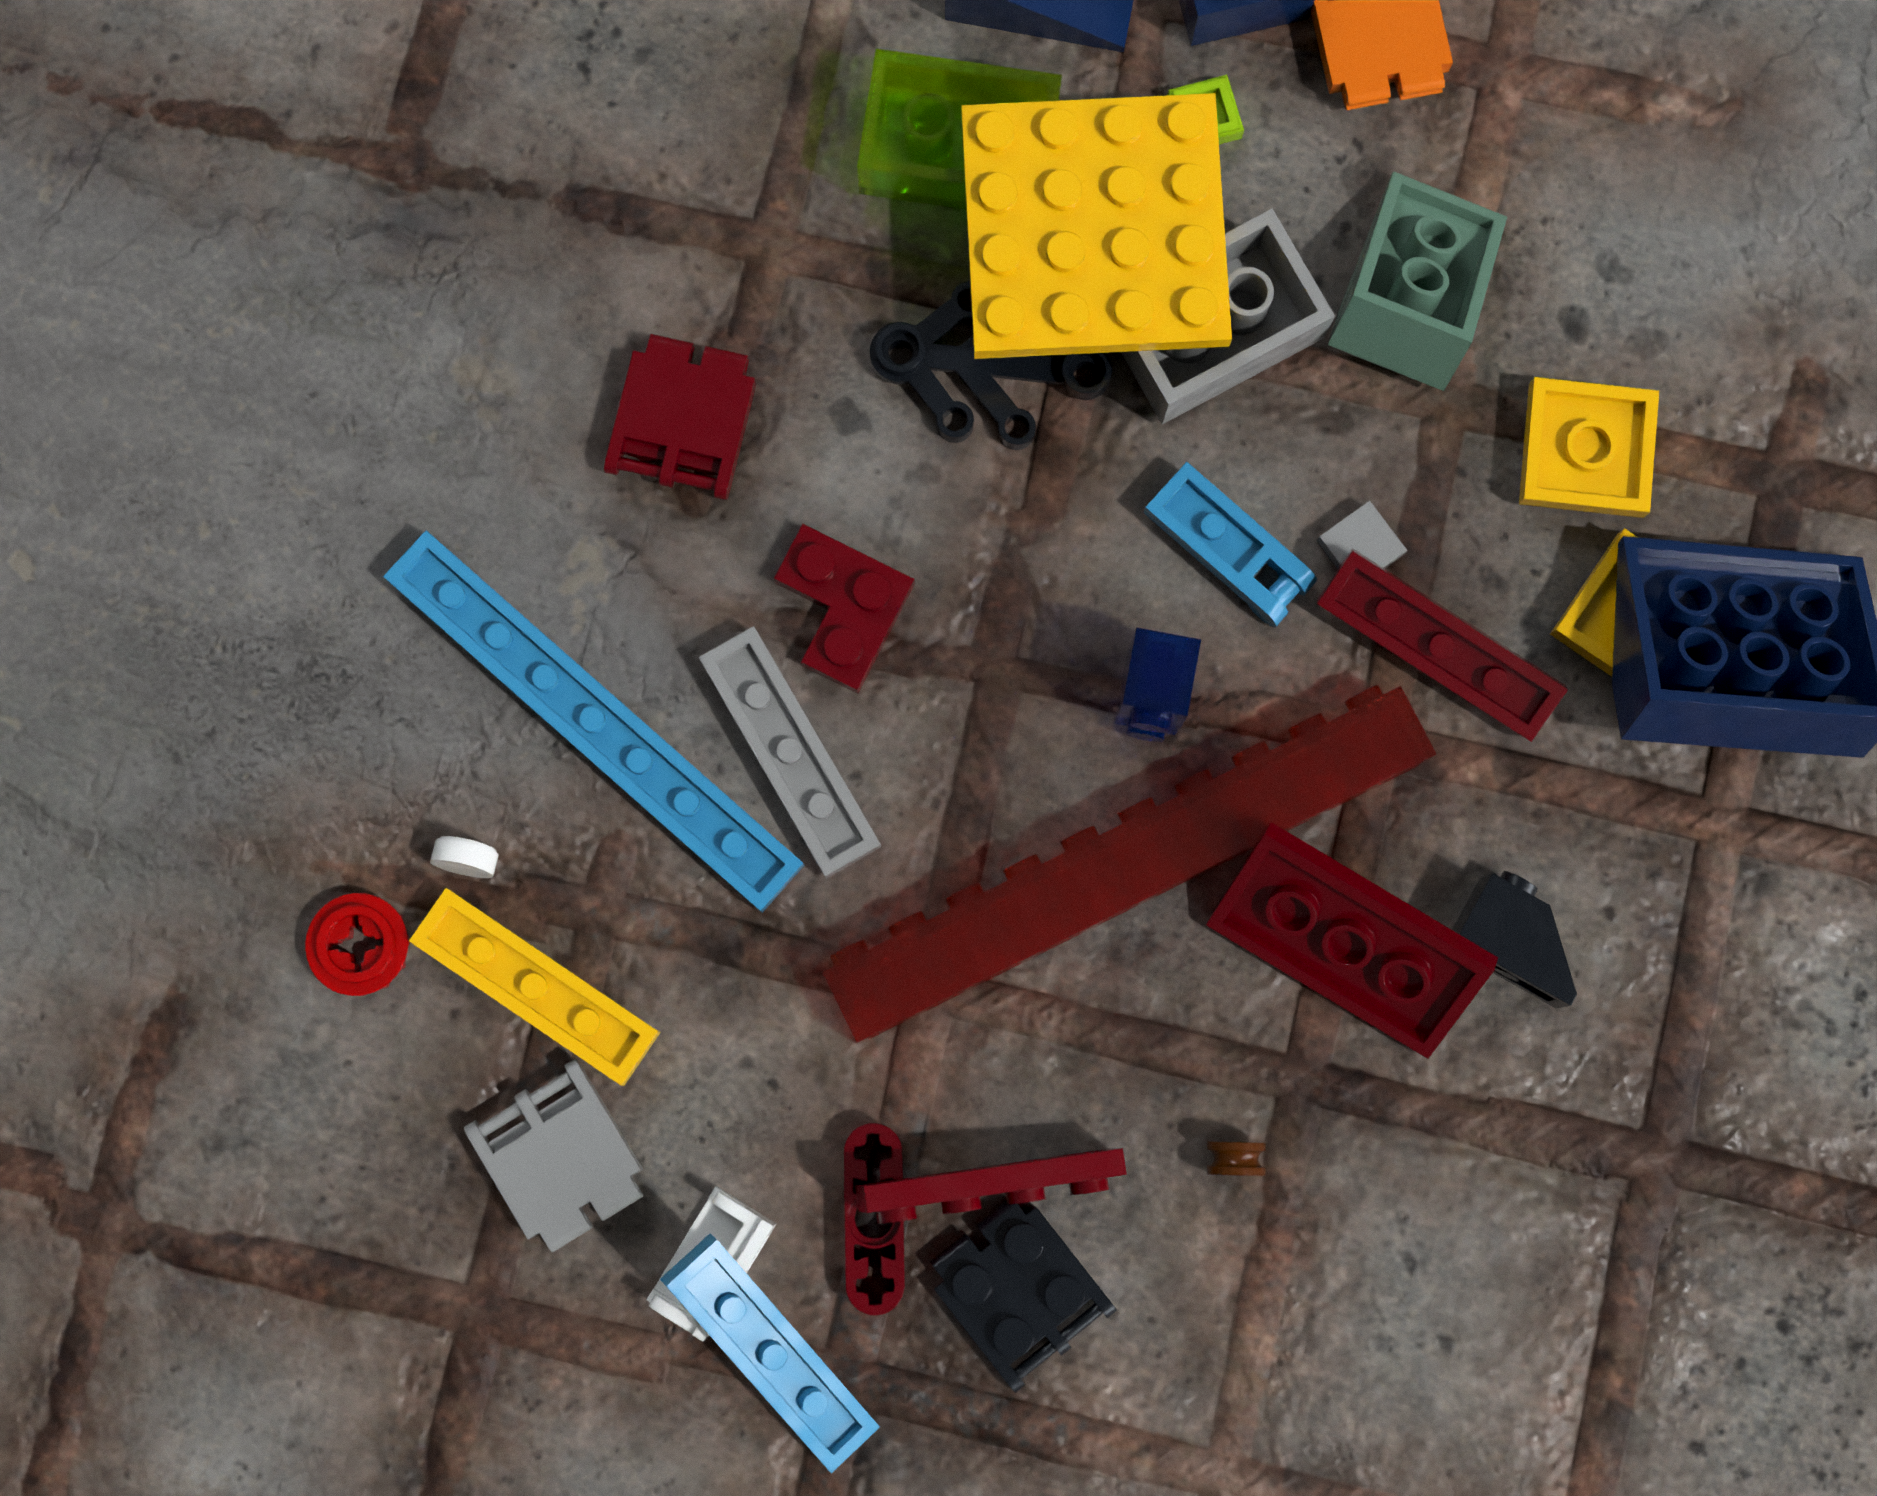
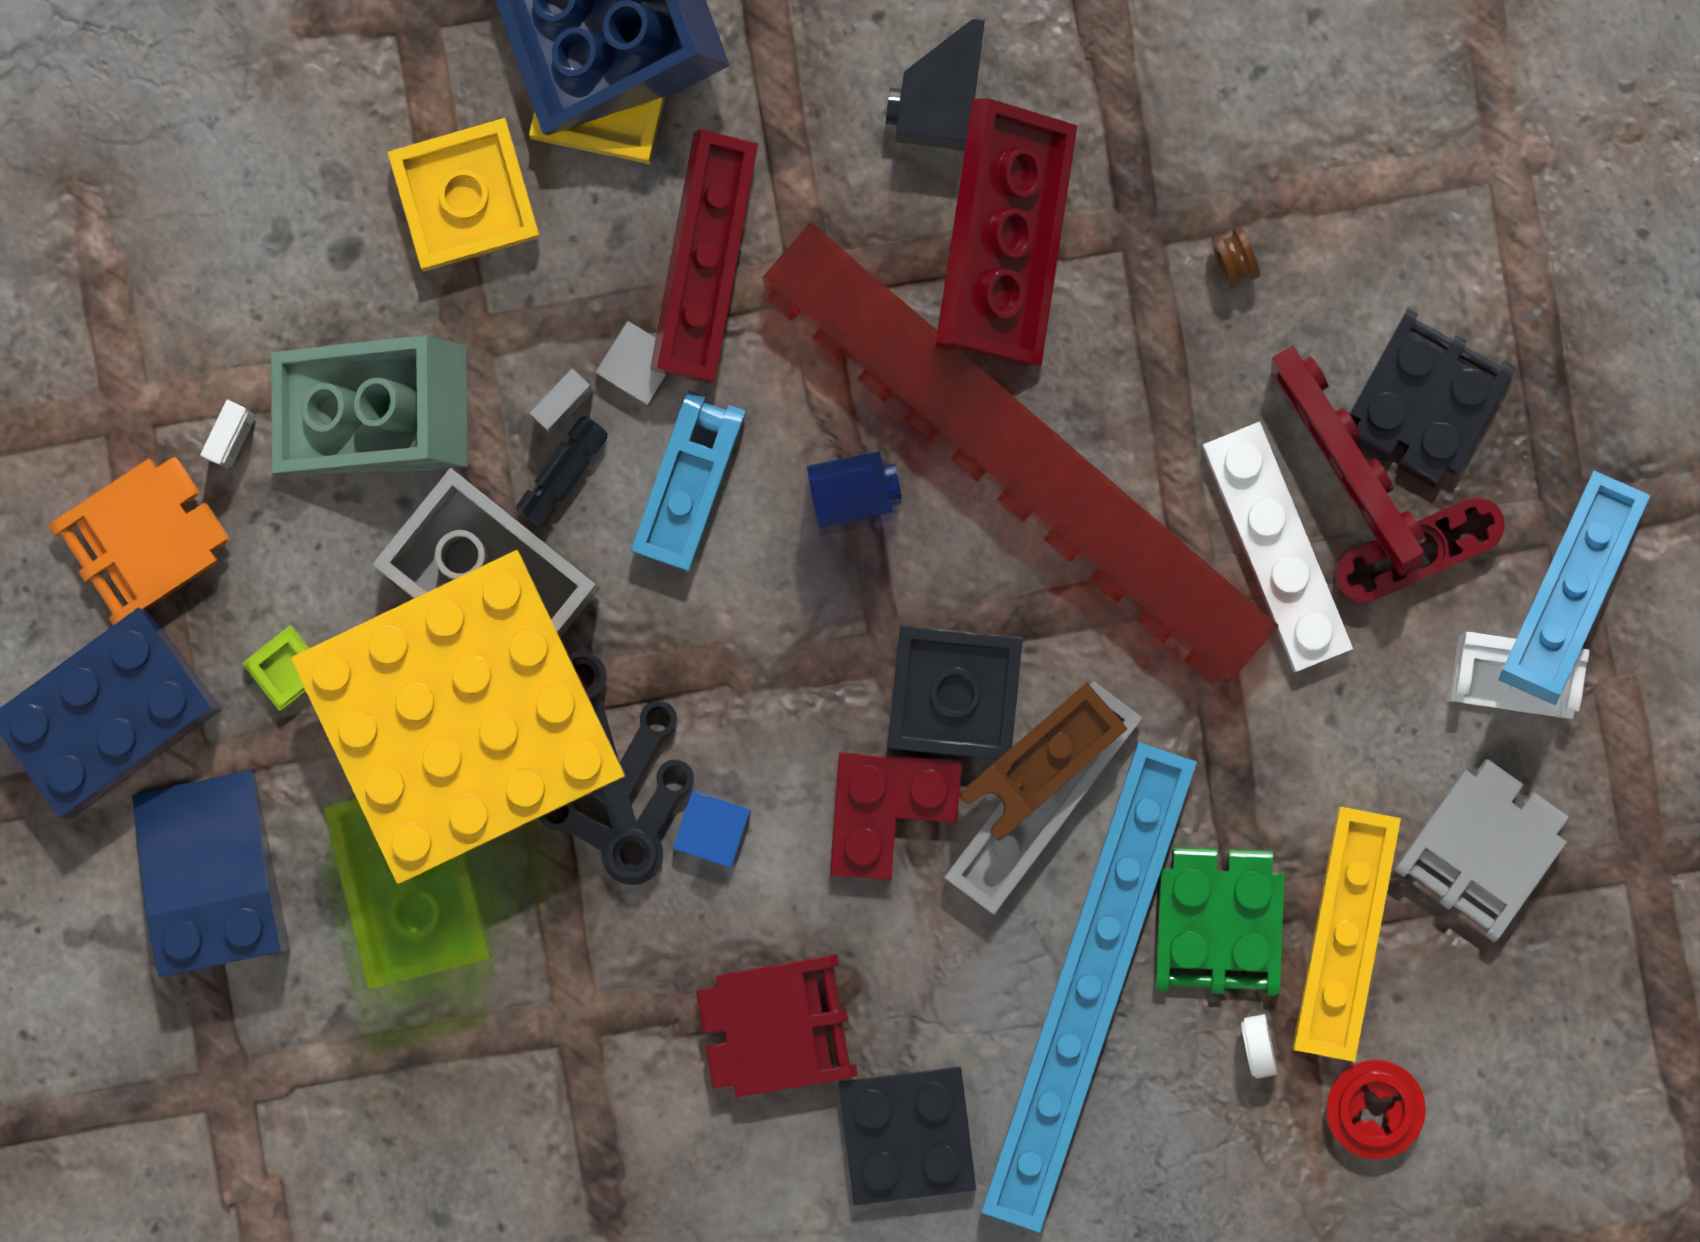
camera: 110 degrees left, 5 degrees up
none -> white tile [200,400,256,469]
none -> black axle [516,416,608,527]
none -> light grey tile [530,369,594,436]
none -> blue tile [673,790,751,868]
none -> black plate [838,1066,976,1205]
none -> black plate [888,625,1023,760]
none -> reddish brown plate [958,682,1128,841]
none -> green plate [1155,847,1285,997]
none -> white plate [1201,422,1353,673]

